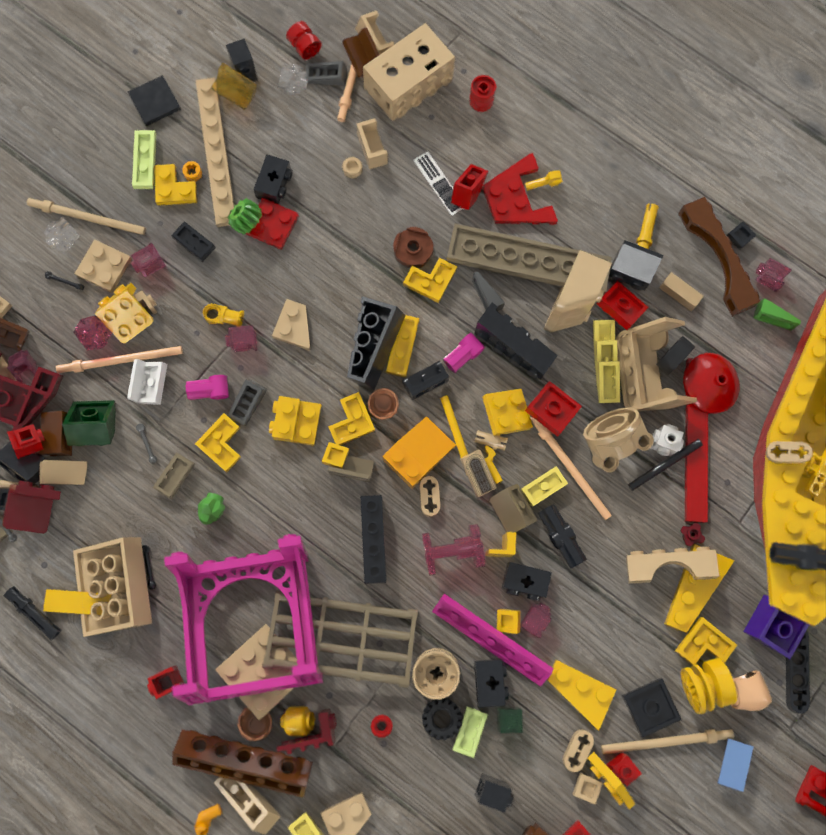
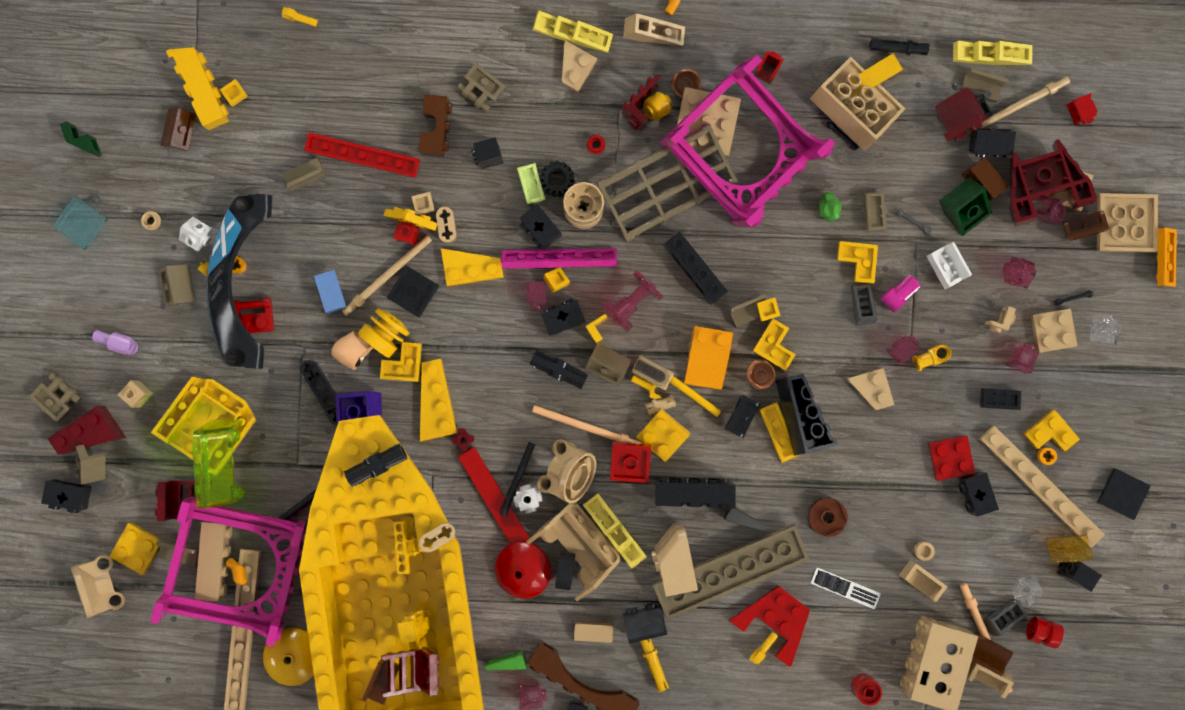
camera: 160 degrees right, 10 degrees up
red window [7,424,45,459] -> none
tan bar [27,198,146,235] -> none
tan slope [40,460,87,485] -> none
light nougat bar [56,346,183,374] -> none
yellow bracket [95,283,154,343] -> none
yellowish green plate [132,130,156,189] -> none
reddish brown brick [172,729,313,798] -> none
bright green gear [228,198,262,235] -> none
yellow plate [269,396,322,446] -> none
yellow plate [403,258,457,303] -> none
tan beam [420,476,440,517] -> none
dark pink piece [443,333,485,373] -> none
red slope [451,164,488,210] -> none
clear green brick [497,707,523,733] -> none
light yellow plate [521,466,568,507] -> none
red plate [596,281,648,330] -> none
tan arch [626,547,719,584] -> none

